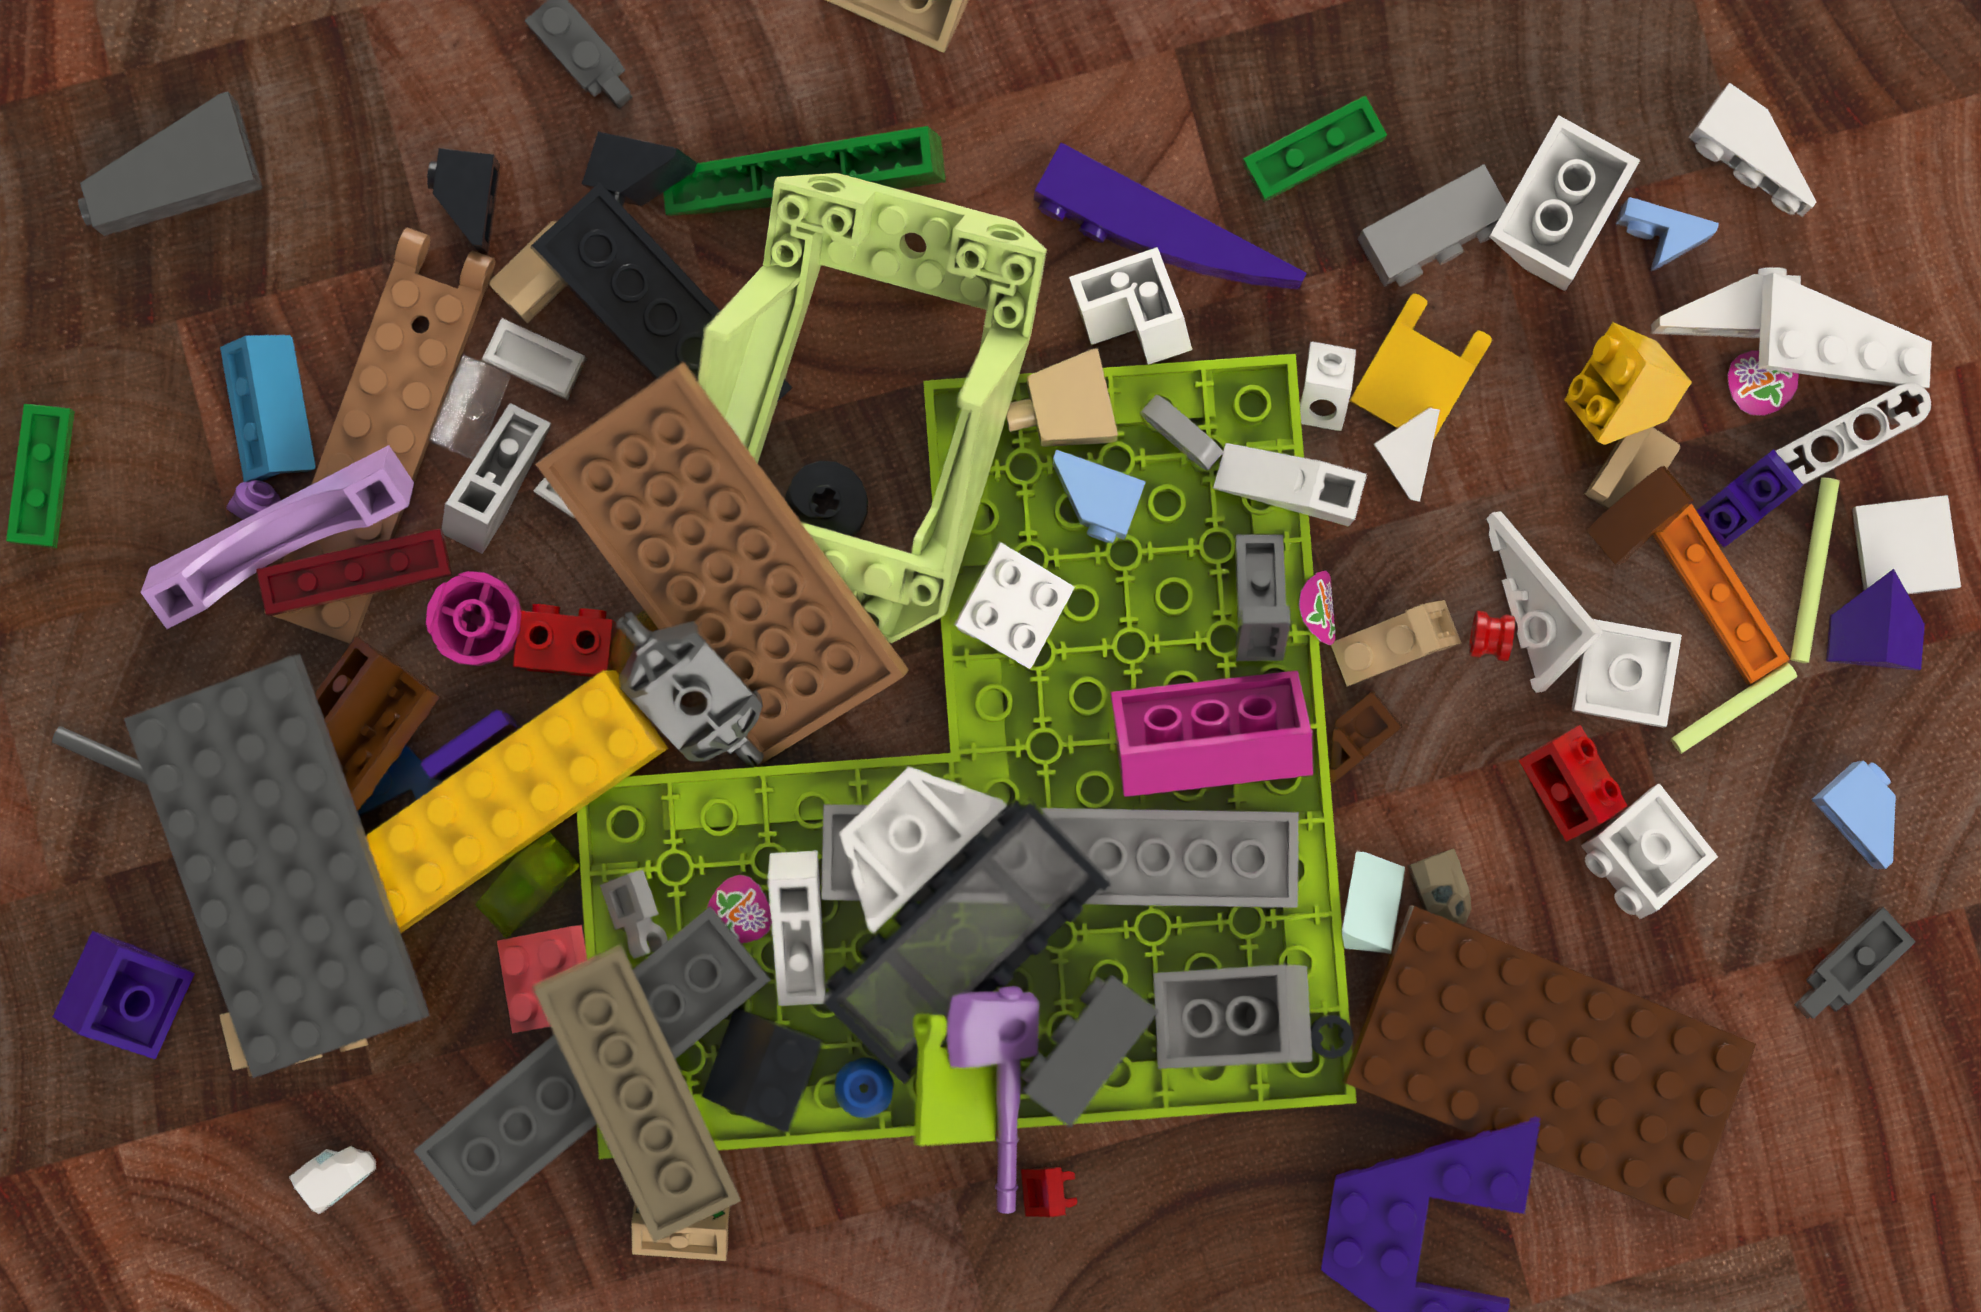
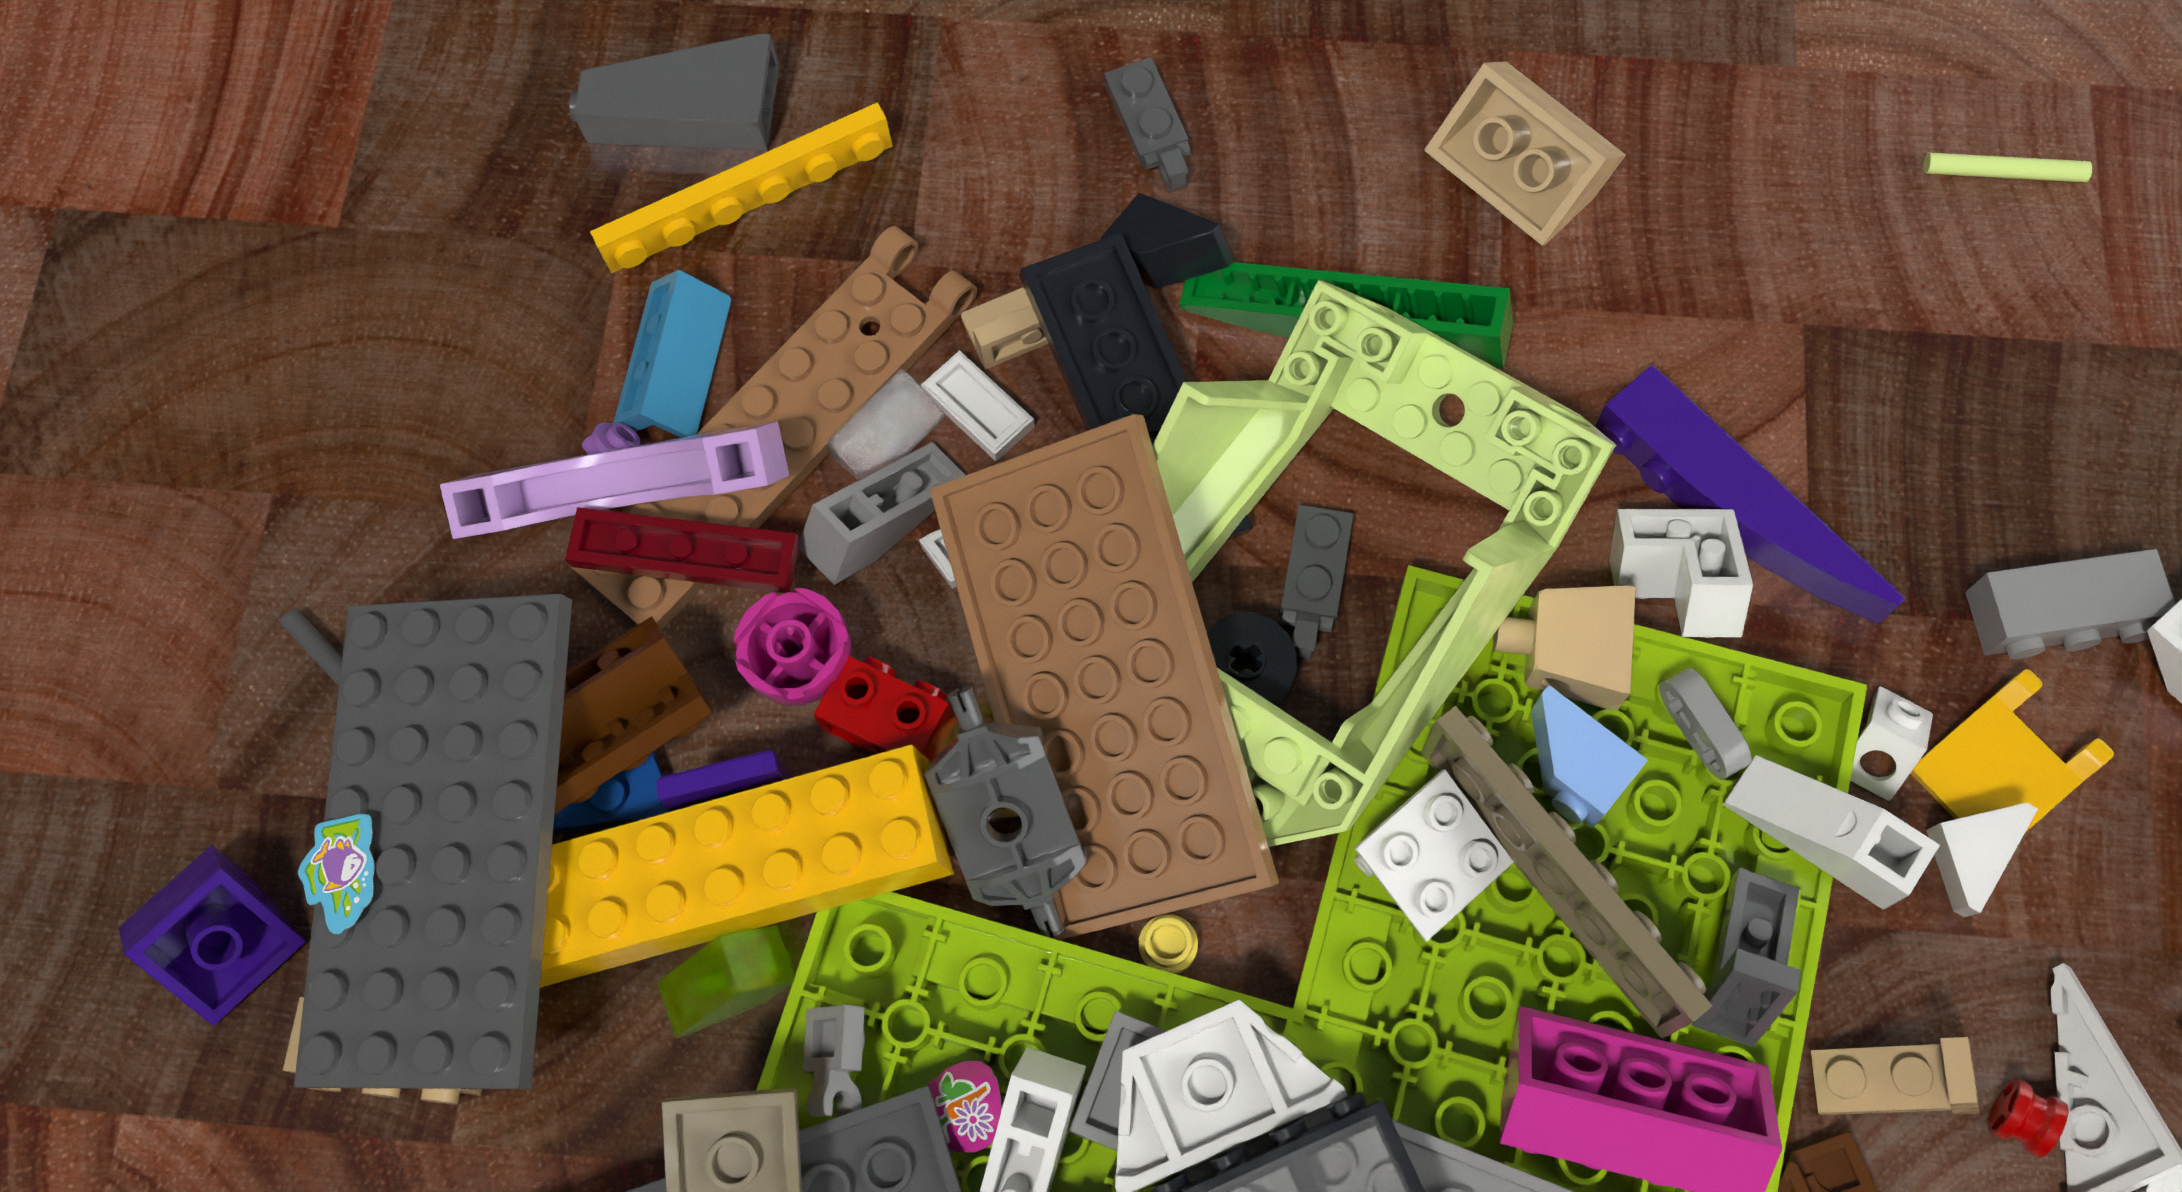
camera: 25 degrees right, 15 degrees down
green plate [6,404,75,548] -> none
black slope [427,148,500,254] -> none
coral plate [497,925,587,1033] -> none
green plate [1242,95,1387,202] -> none
sticker [1299,571,1336,645] -> none
none -> sticker [298,814,375,934]
none -> yellow plate [590,102,892,274]
none -> light yellow plate [1139,914,1198,974]
none -> dark grey hinge [1280,505,1353,660]
none -> dark tan plate [1421,706,1713,1039]

